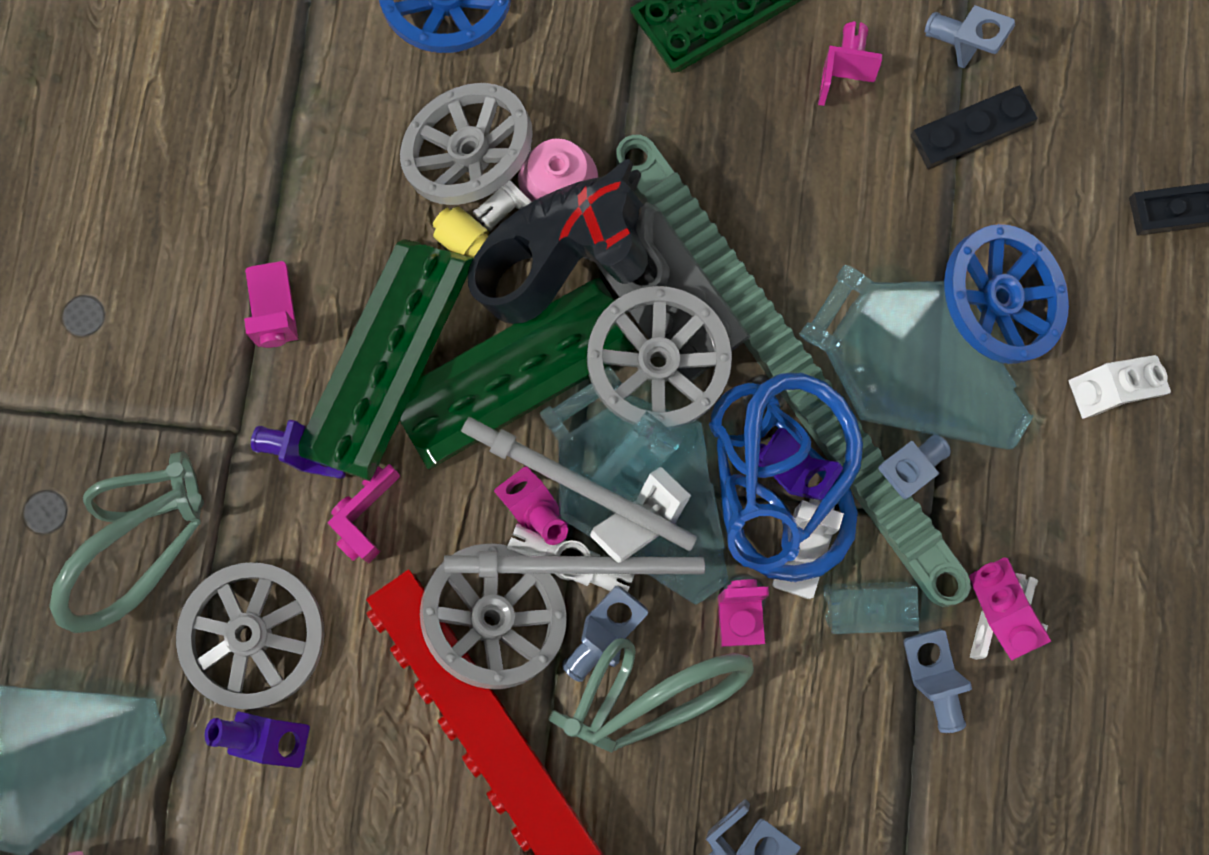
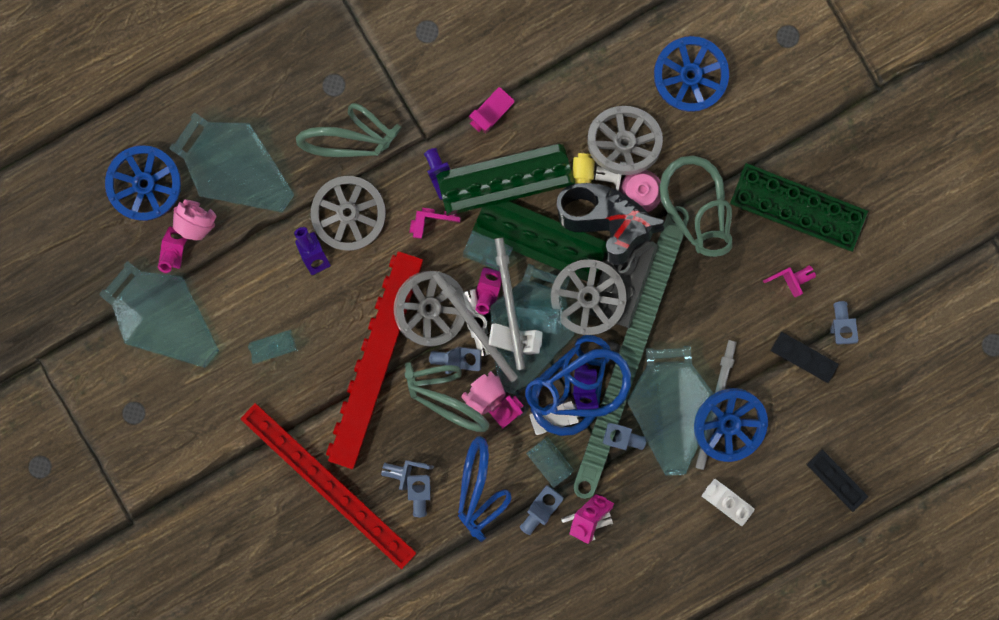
camera: 55 degrees right, 10 degrees up
none -> blue animal [458,436,512,542]
none -> bright pink cone [461,371,506,415]
none -> clear light blue hinge [462,231,513,272]
none -> sand green animal [659,155,732,257]
none -> light grey bar [695,340,737,470]

